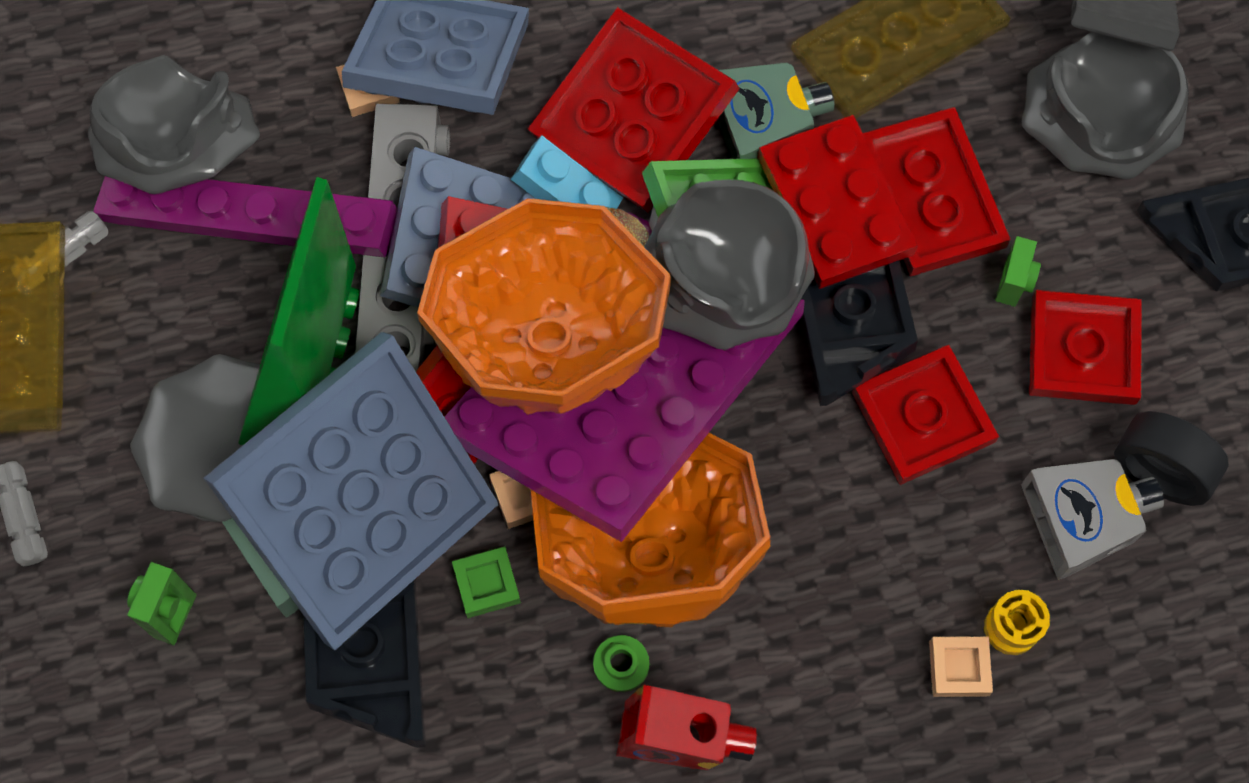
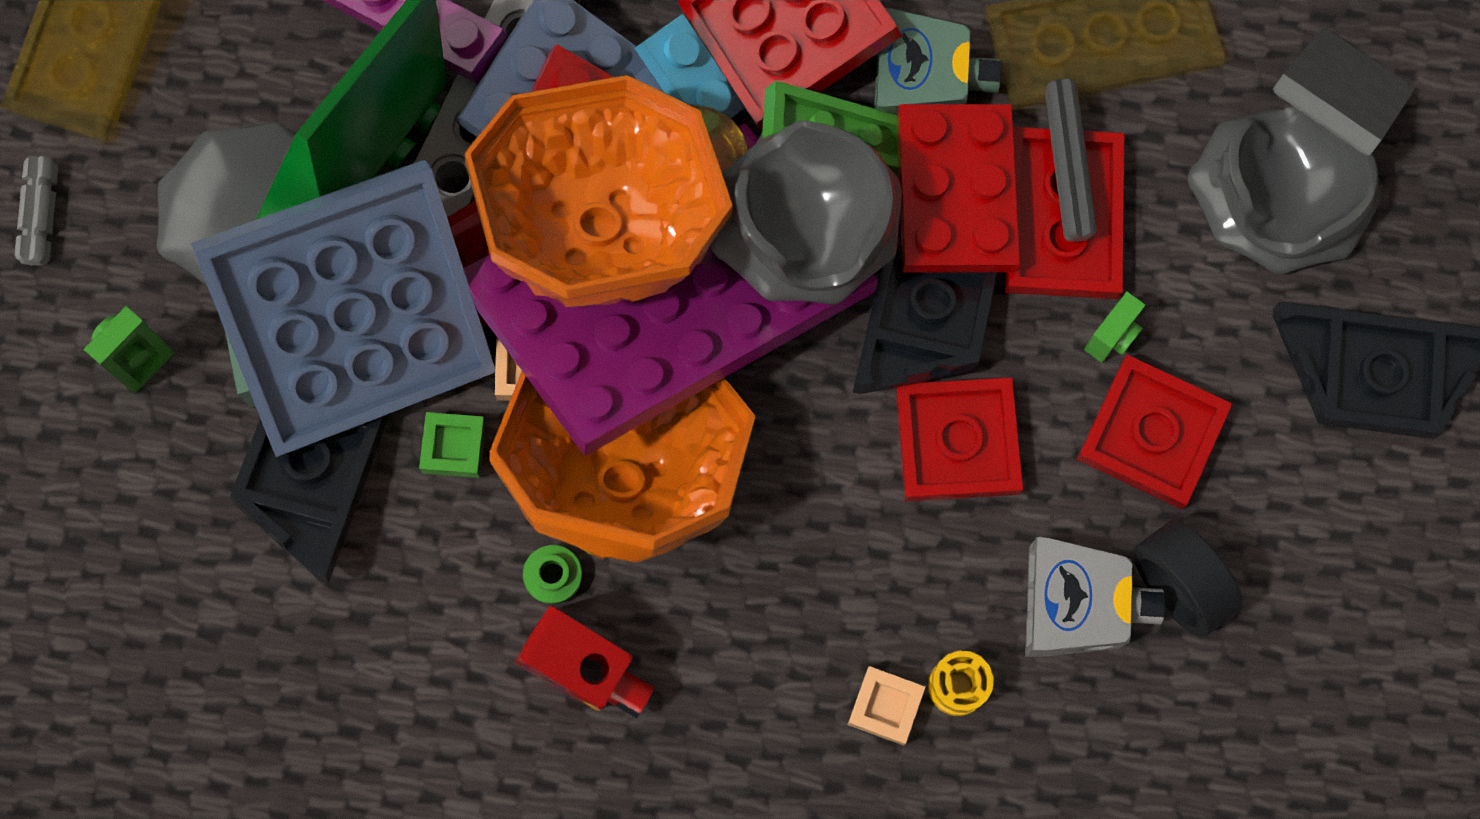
camera: 20 degrees right, 5 degrees up
none -> dark grey axle [1045,78,1097,242]

